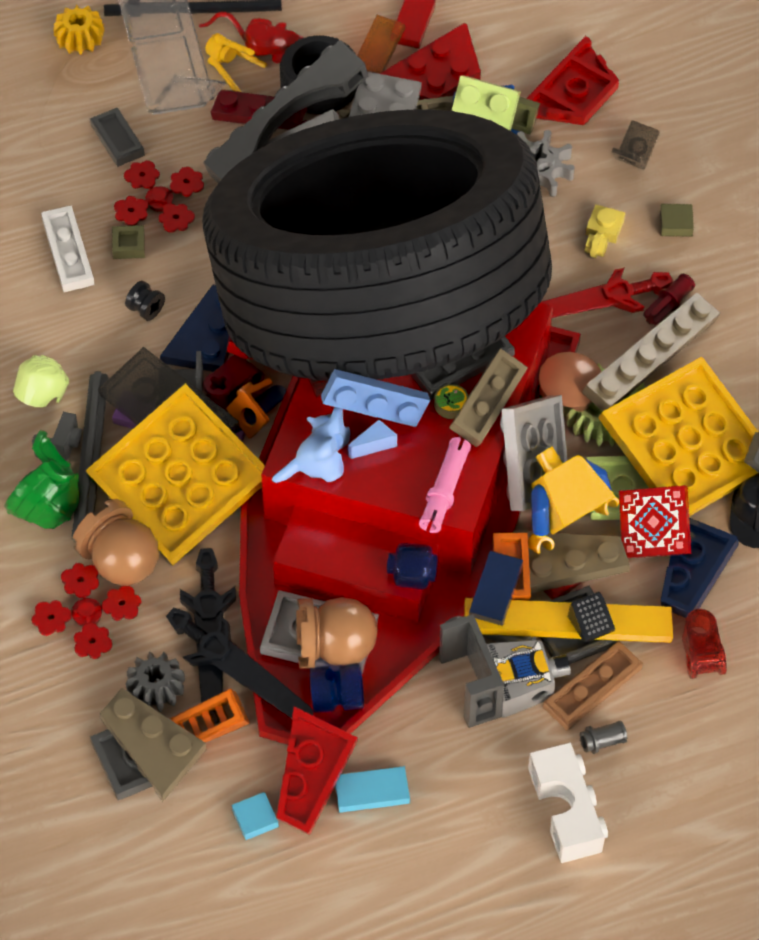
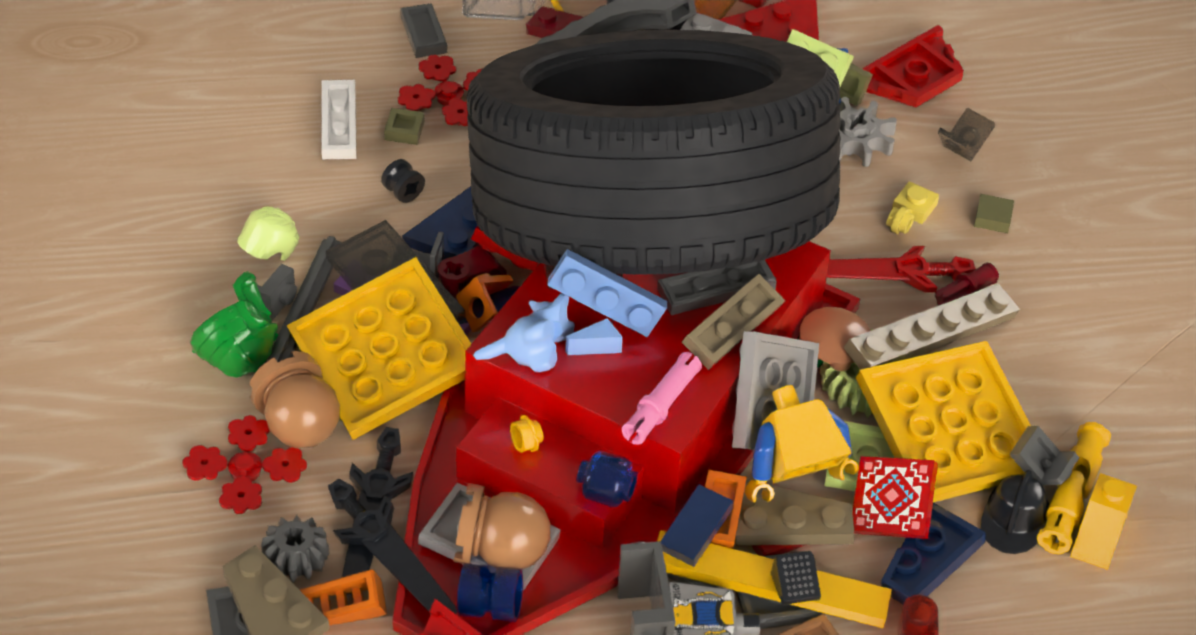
camera: 10 degrees right, 10 degrees down
tile [434,384,468,419] -> none
none -> yellow plate [510,415,543,453]

